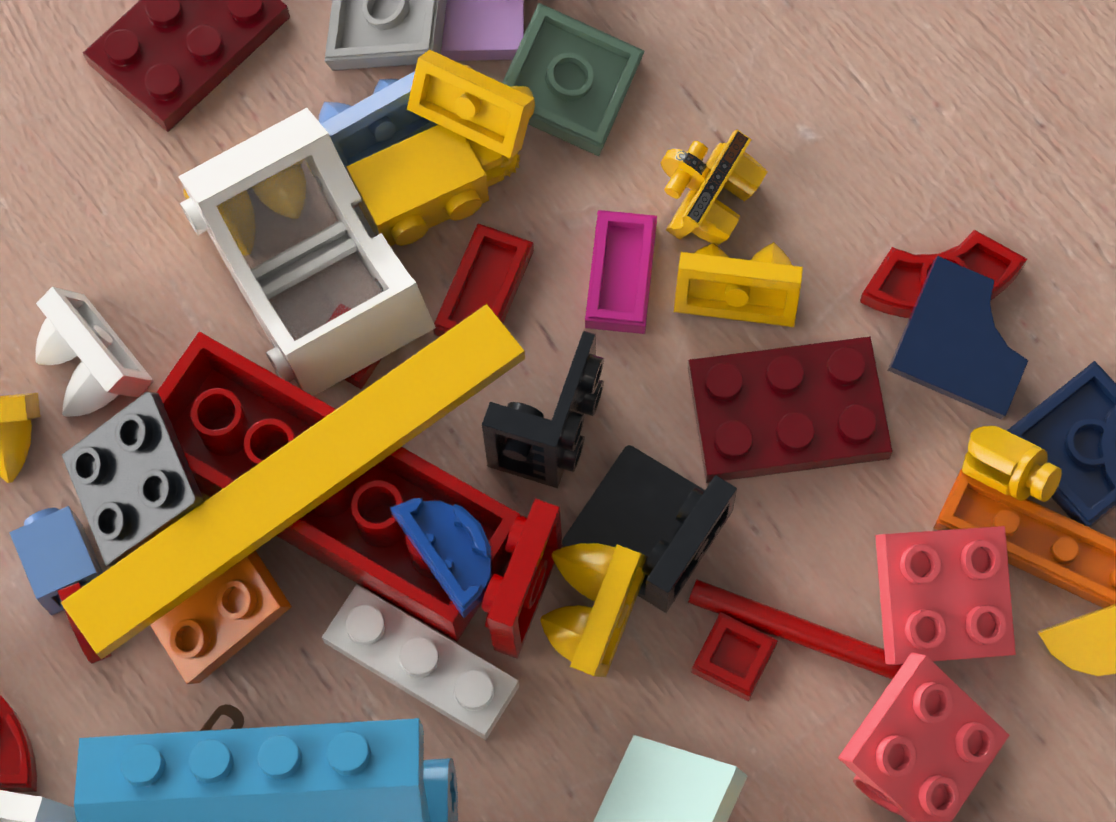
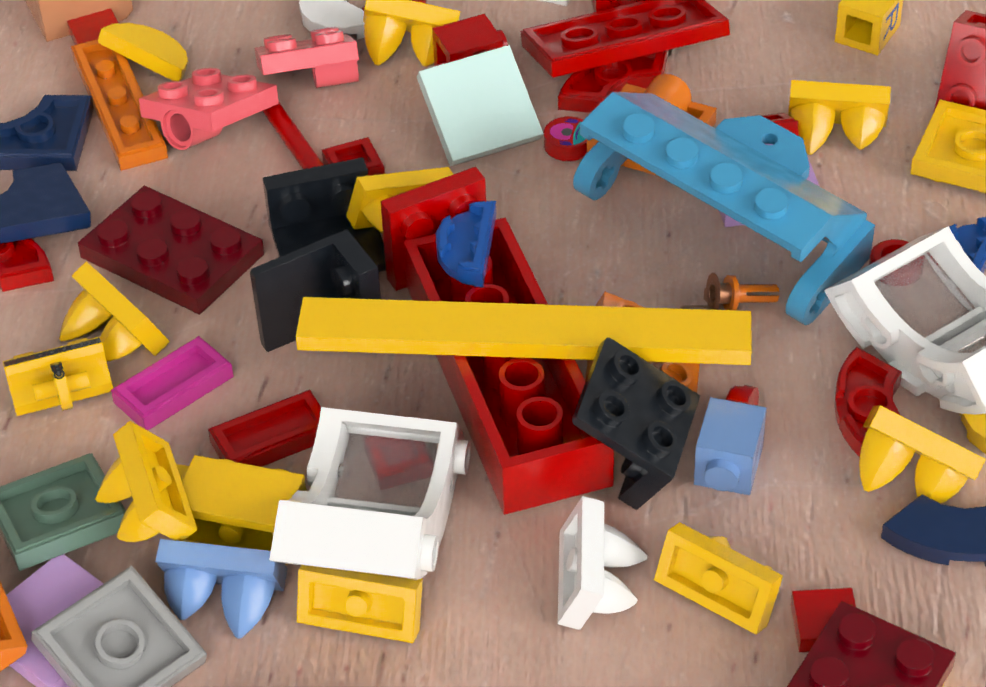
camera: 140 degrees left, 25 degrees down
white plate [322,584,519,740] -> none
yellow arm [962,426,1062,502] -> none

